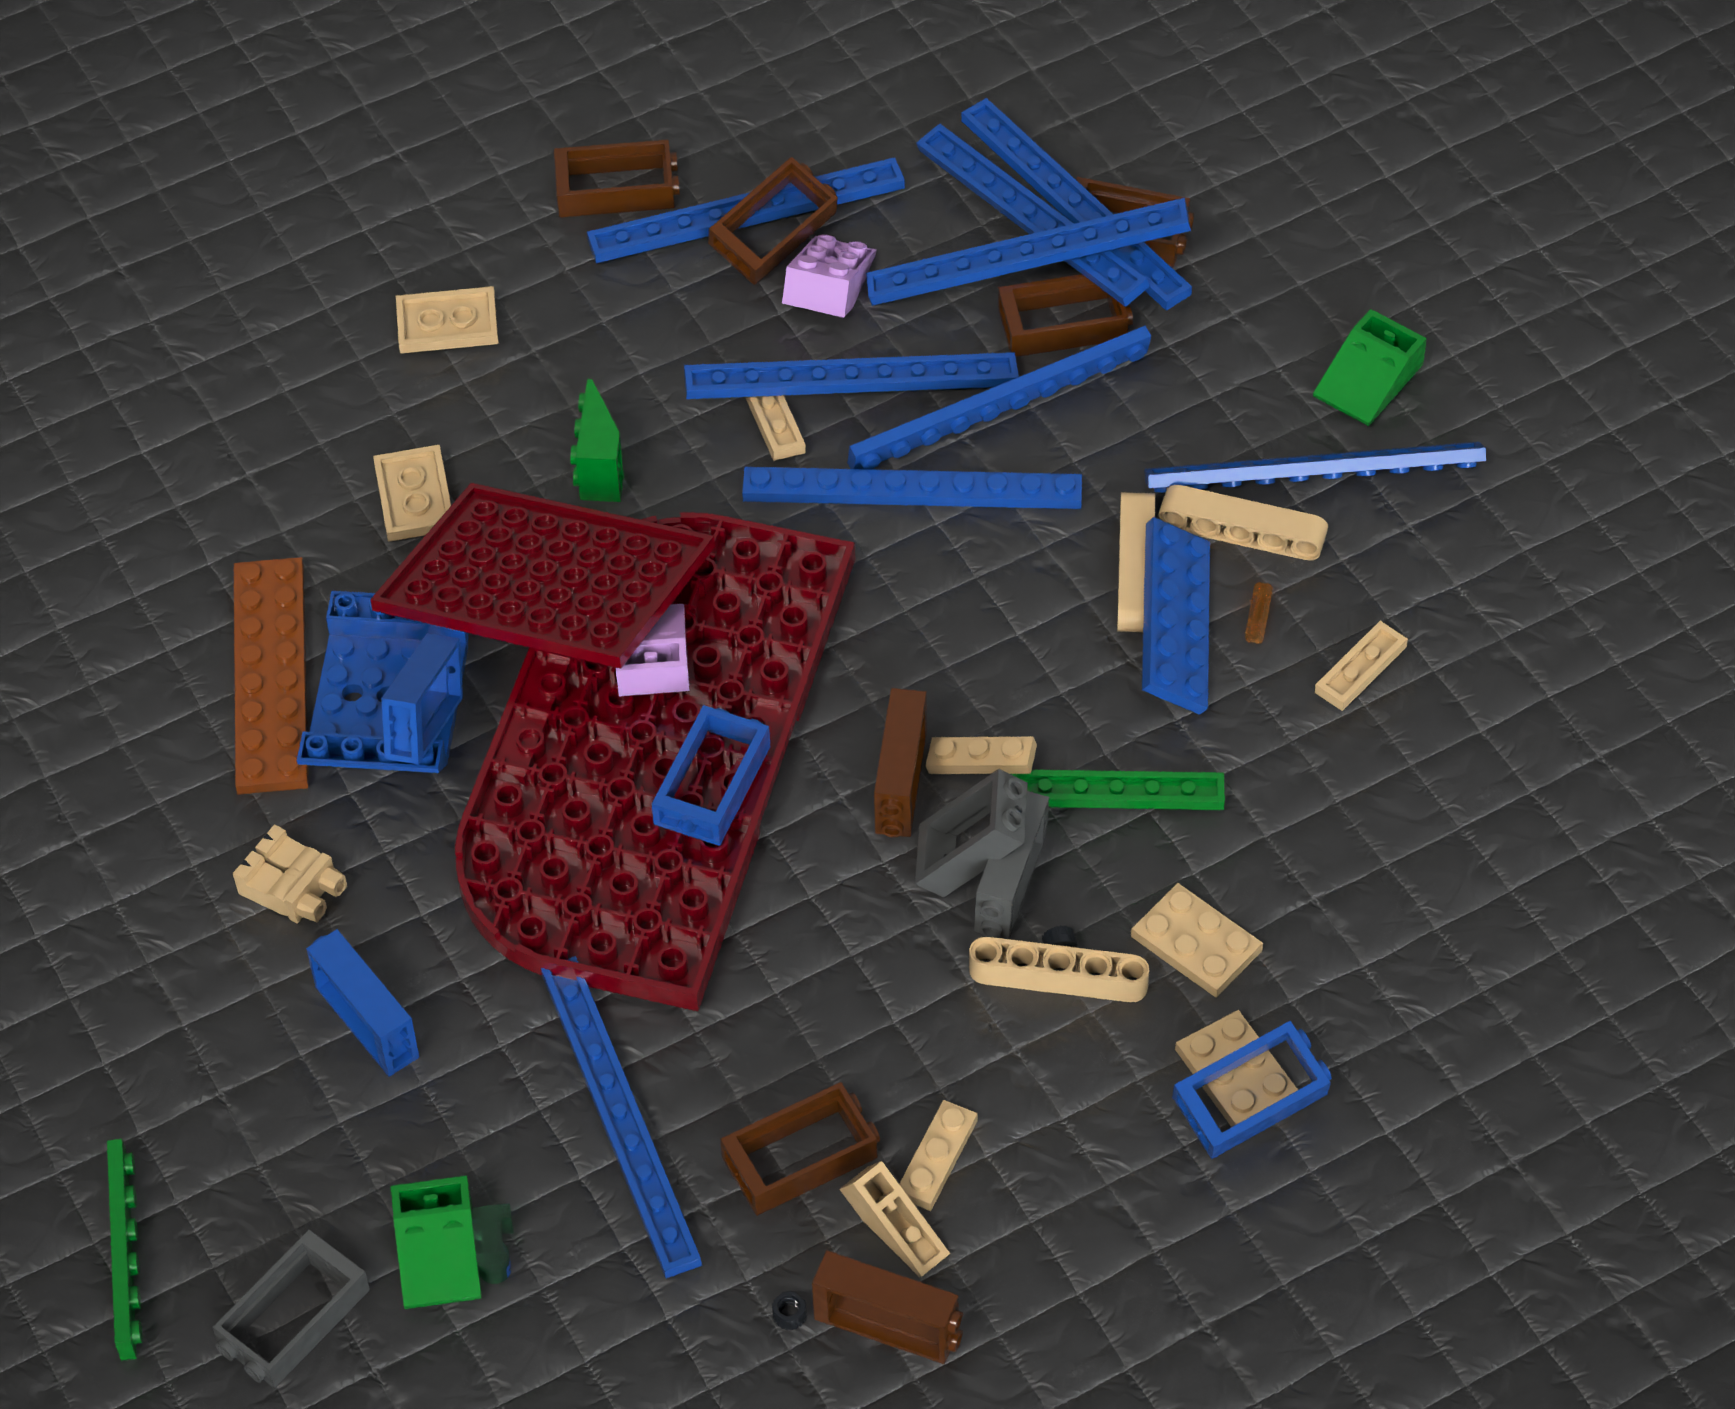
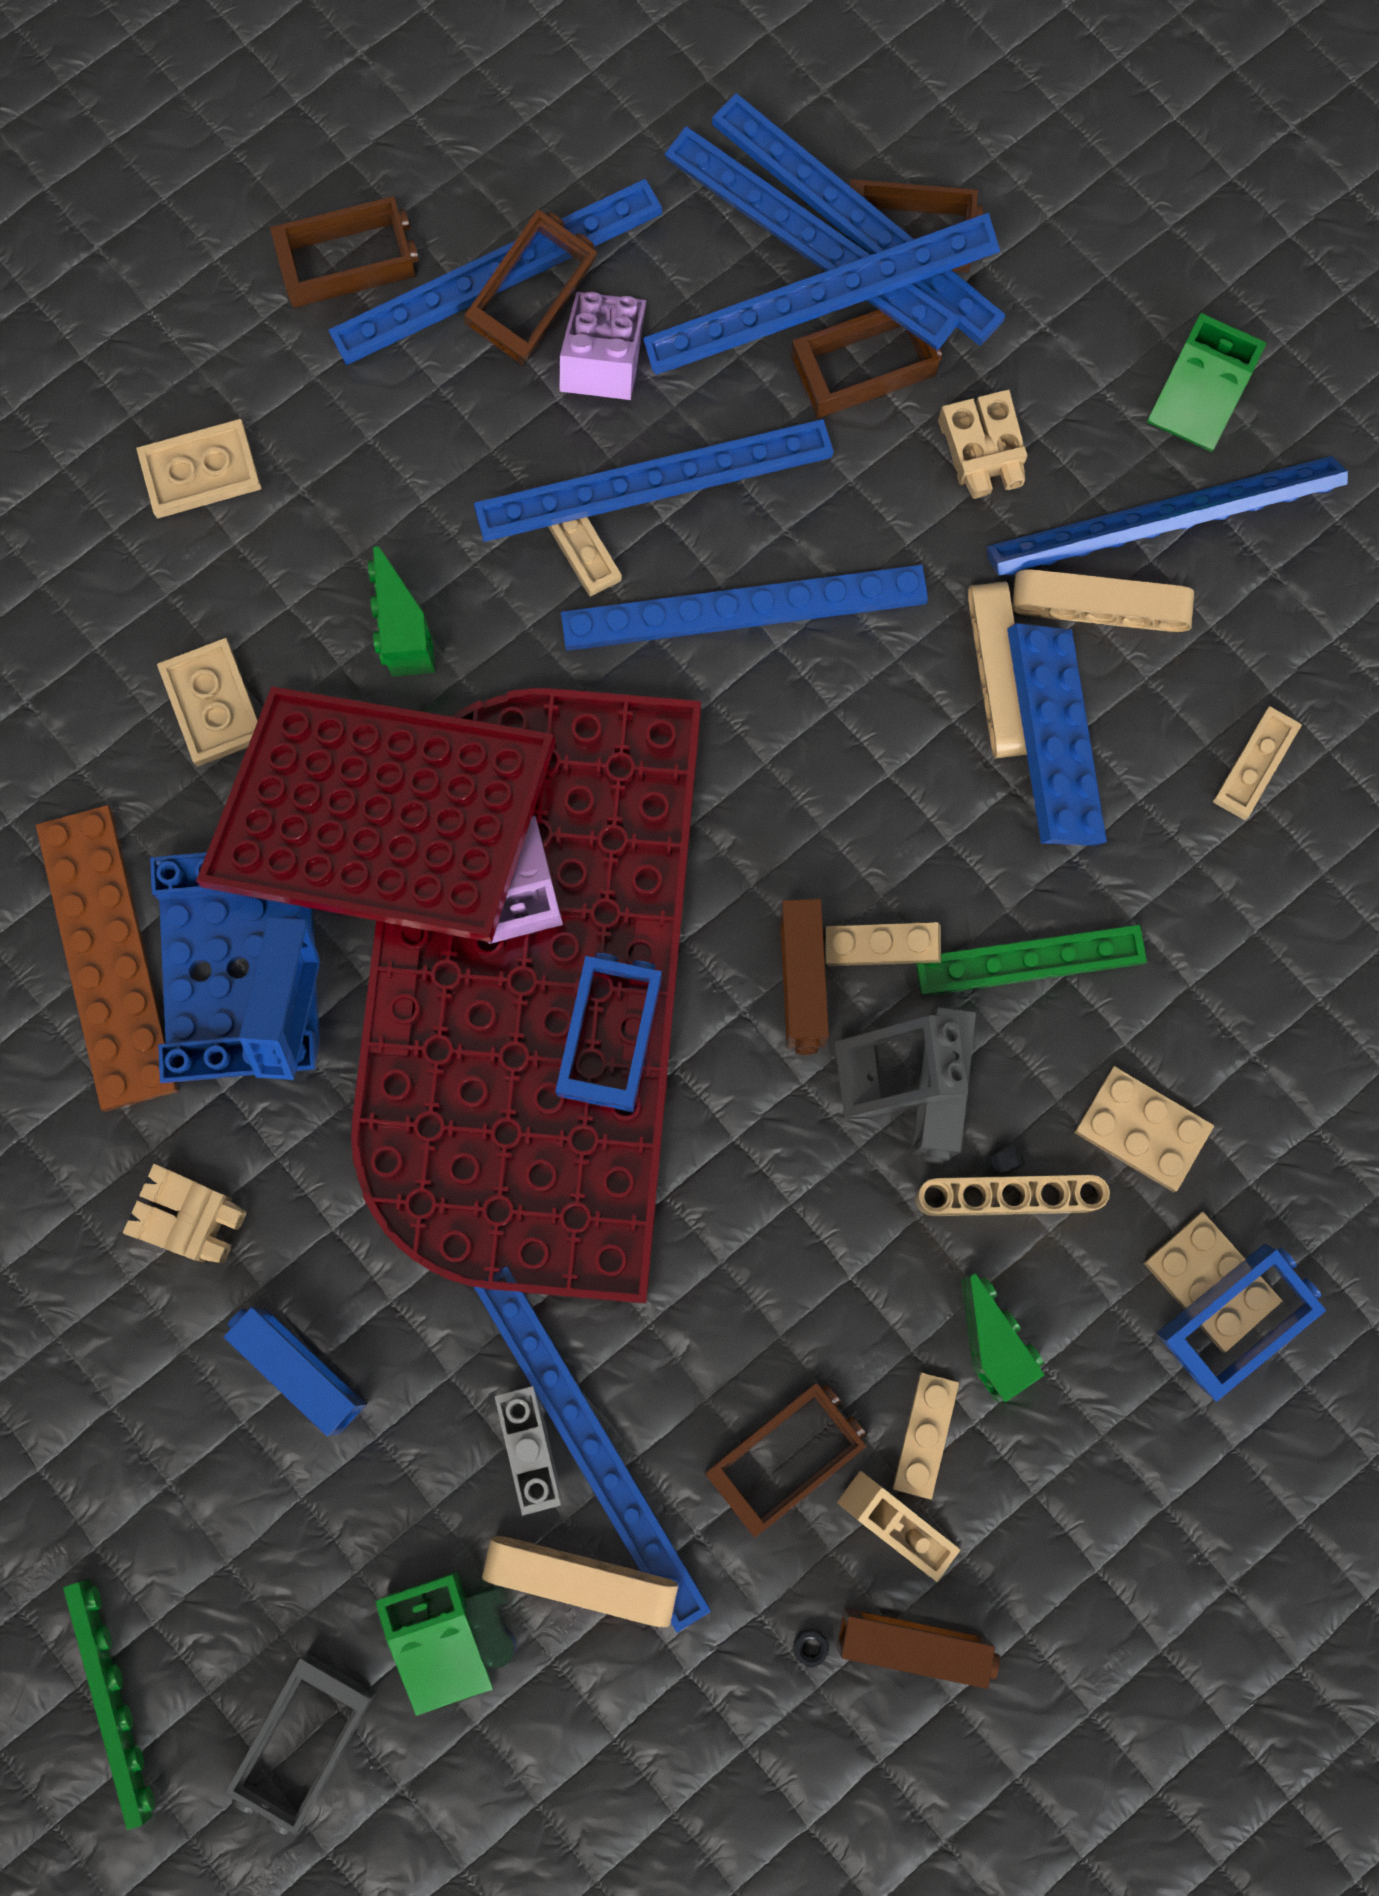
camera: 10 degrees left, 25 degrees up
blue plate [847,326,1151,469] -> none
clear orange axle [1245,582,1273,644] -> none
none -> tan beam [482,1536,678,1627]
none -> light grey slope [494,1386,561,1515]
none -> tan hips [938,390,1027,499]
none -> green slope [961,1273,1045,1402]

